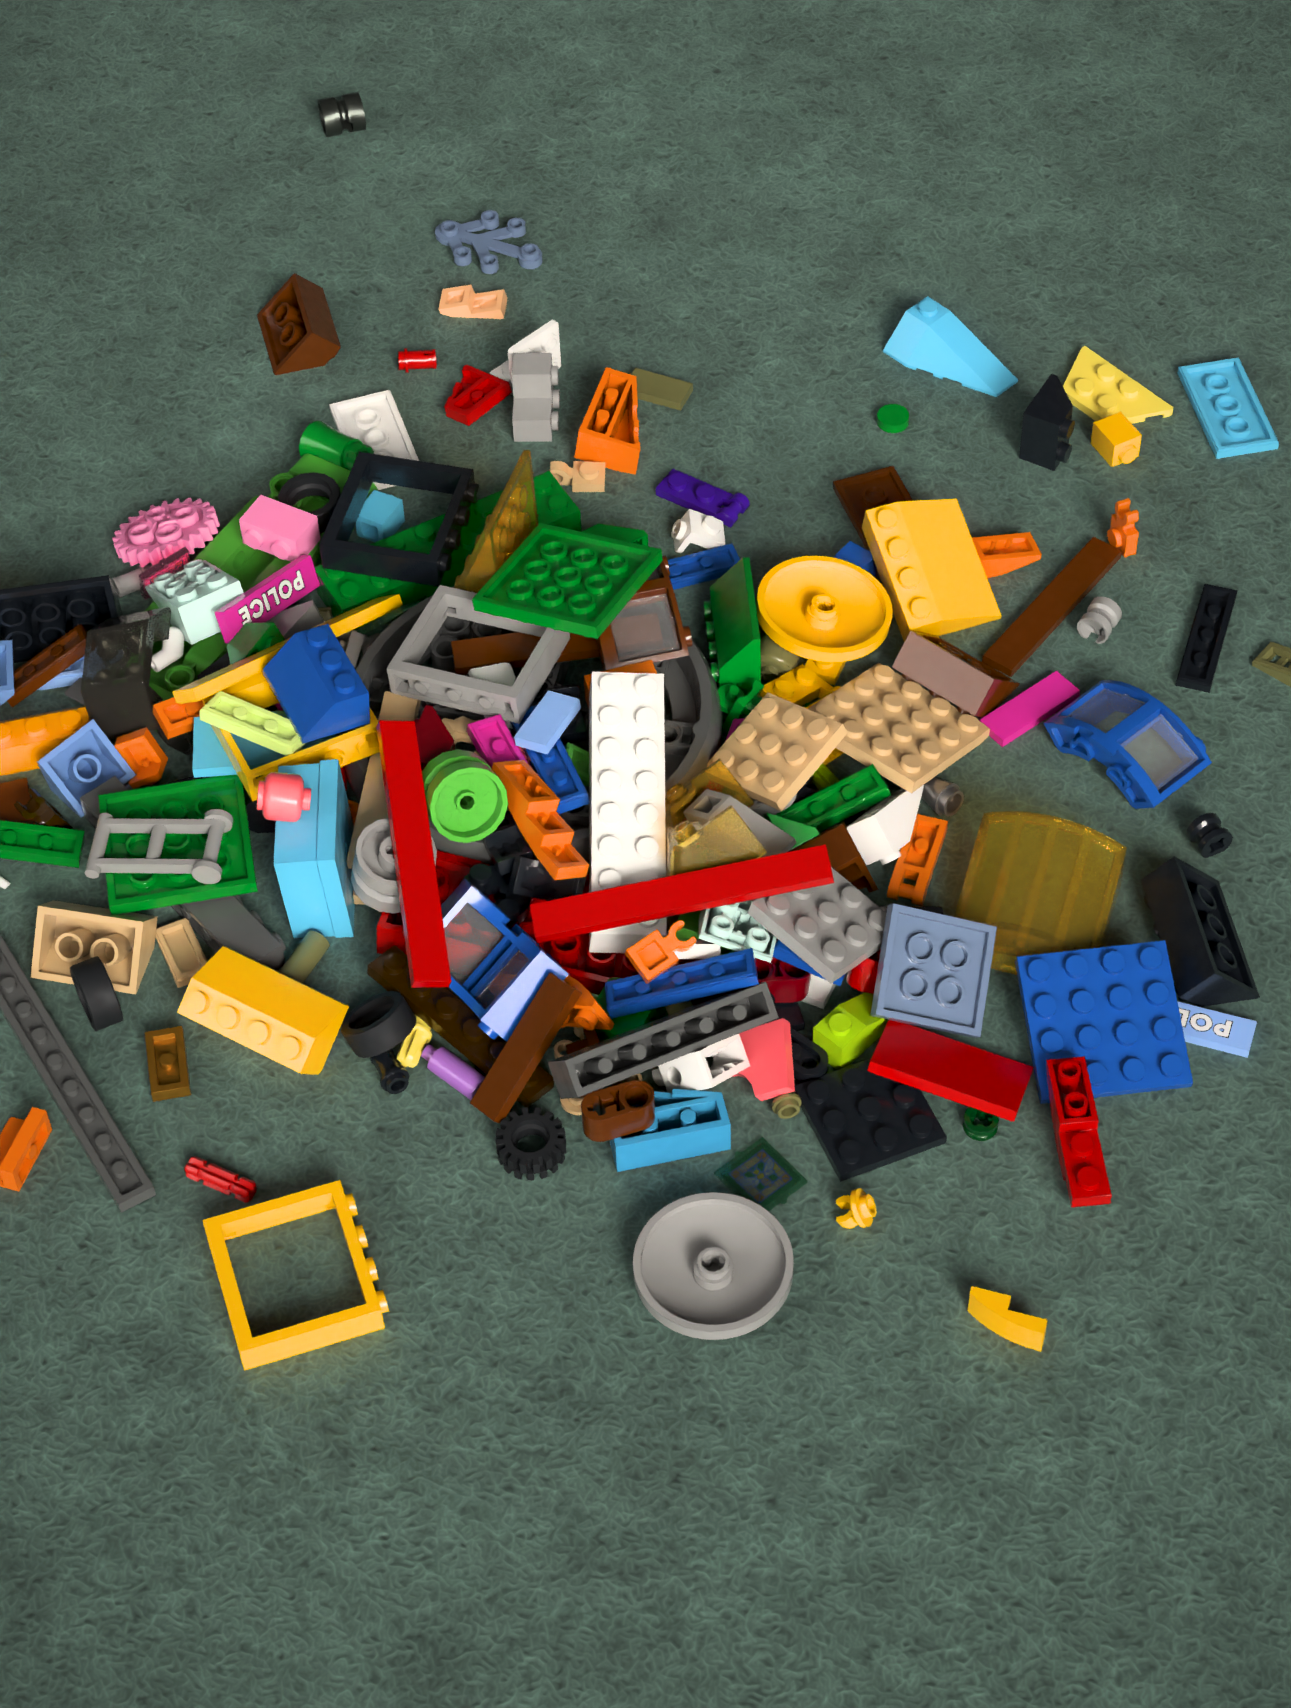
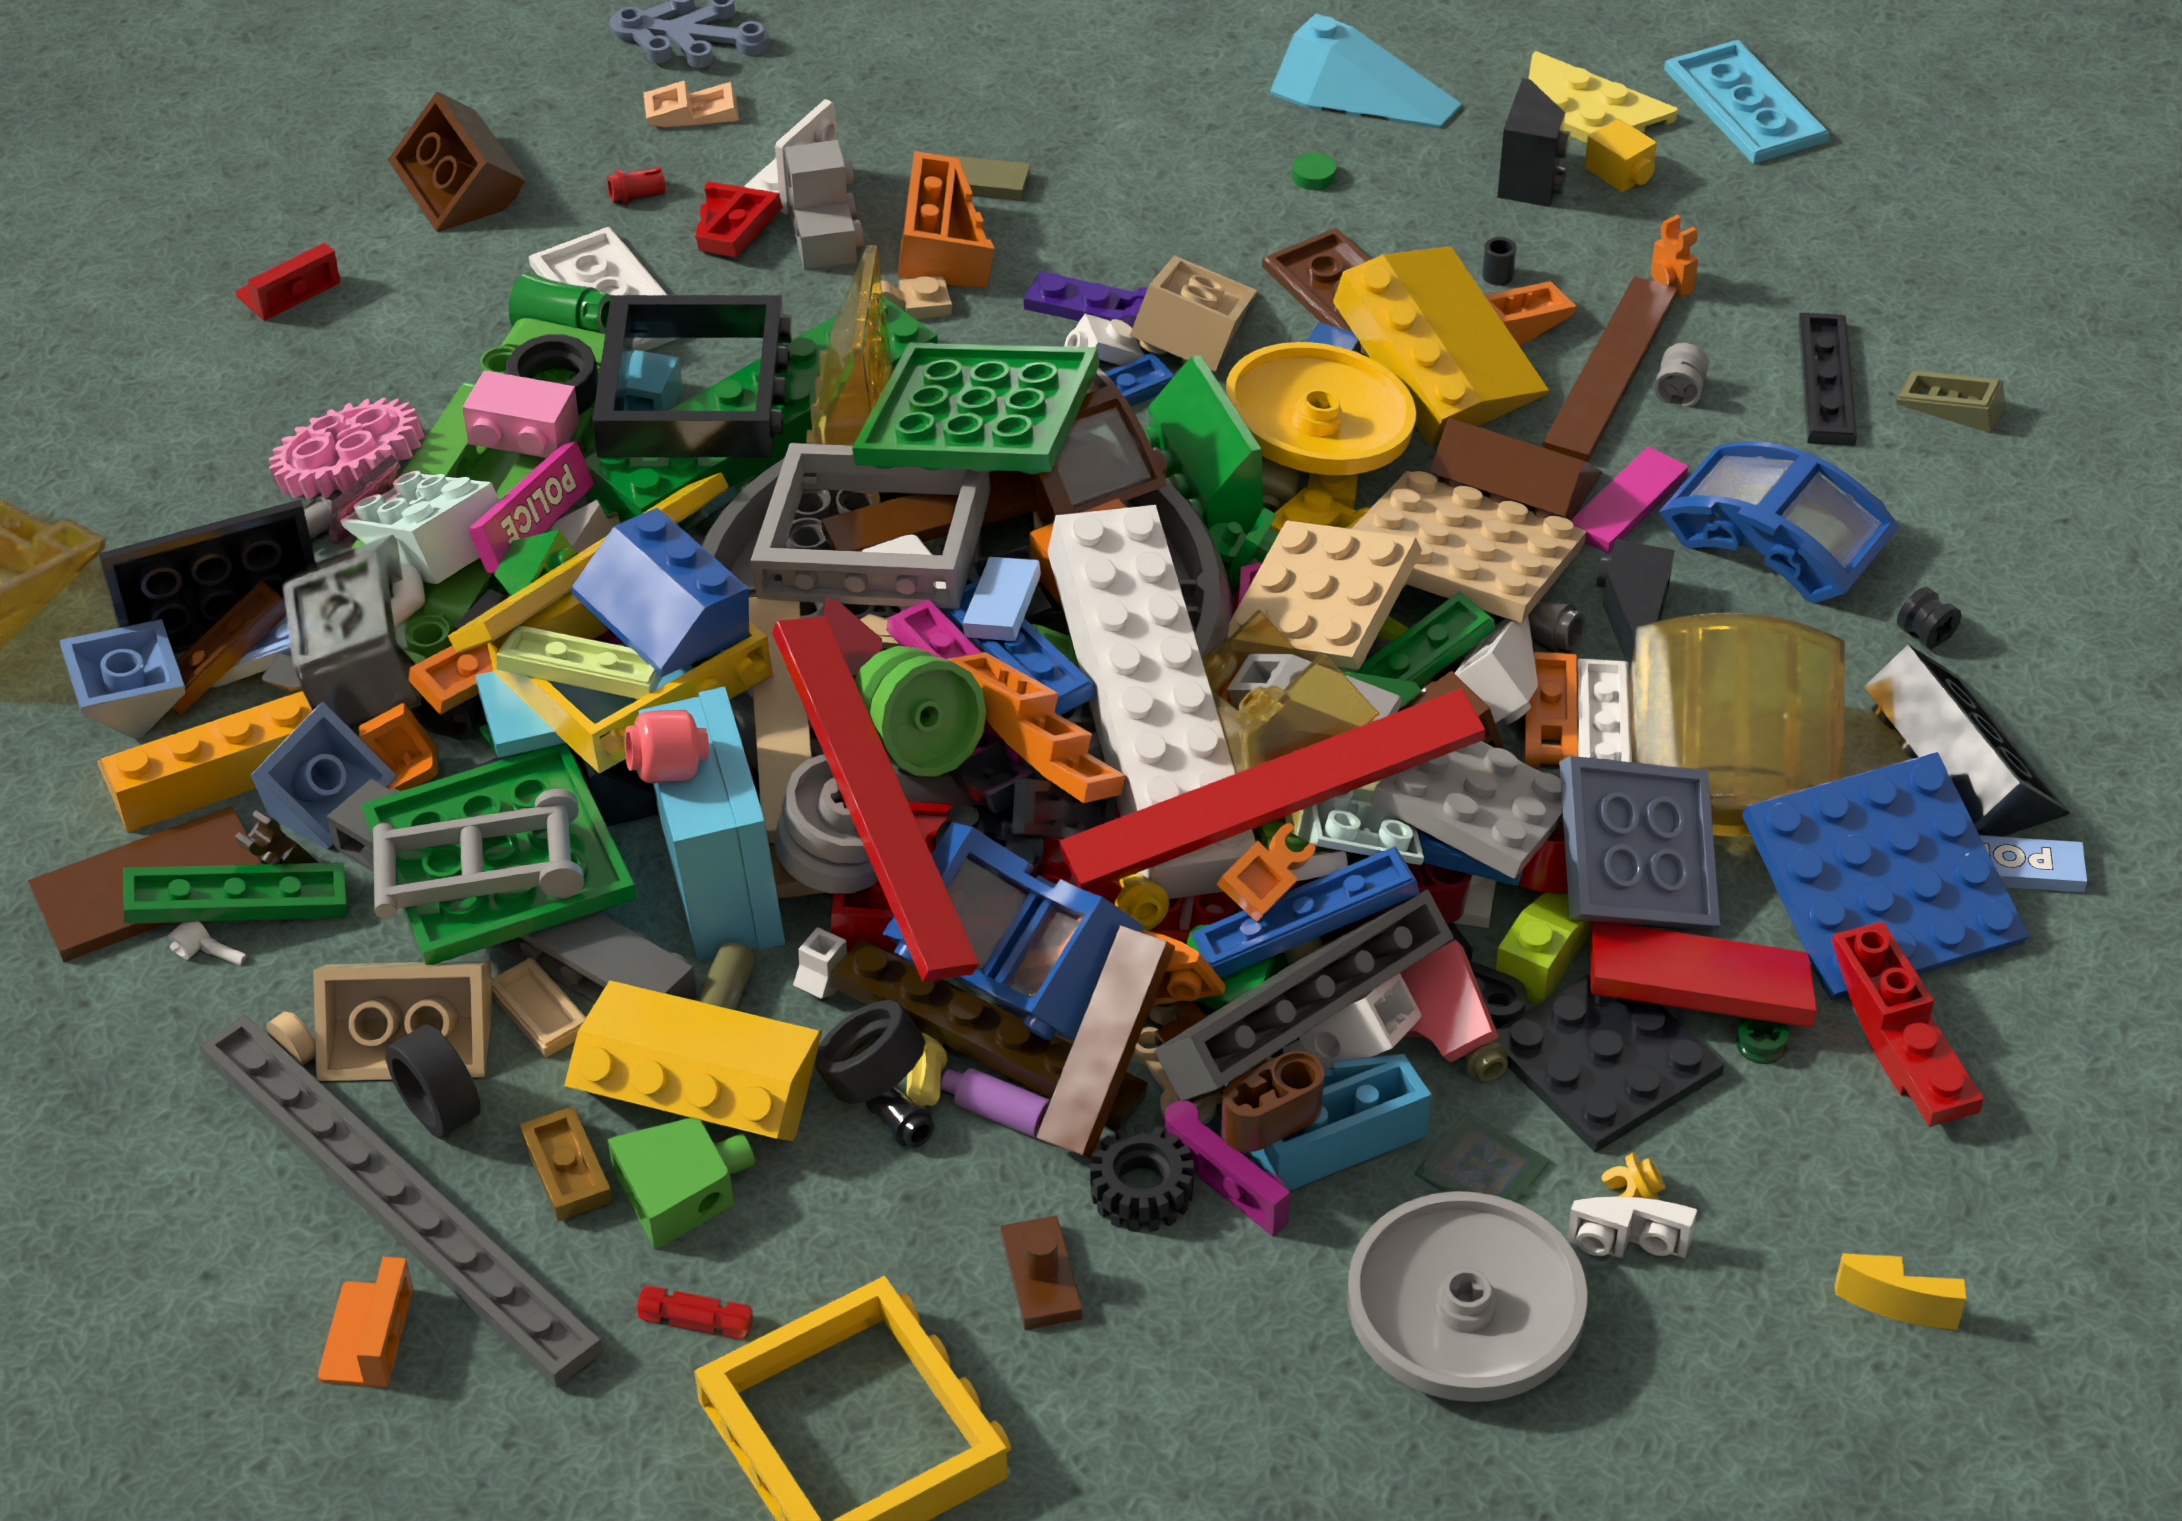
camera: 15 degrees left, 5 degrees down
none -> red panel [235,242,341,321]
none -> tan tile [266,1011,316,1066]
none -> bright green torso [608,1117,755,1249]
none -> white piece [793,927,847,999]
none -> reddish brown tile [1000,1215,1082,1330]
none -> yellow plate [1115,873,1169,931]
none -> tan slope [1130,255,1257,372]
none -> magenta plate [1164,1100,1290,1236]
none -> black hinge [1482,237,1517,286]
none -> white slope [1566,1197,1697,1258]
none -> white tile [1577,658,1632,762]
none -> black slope [1596,539,1675,684]

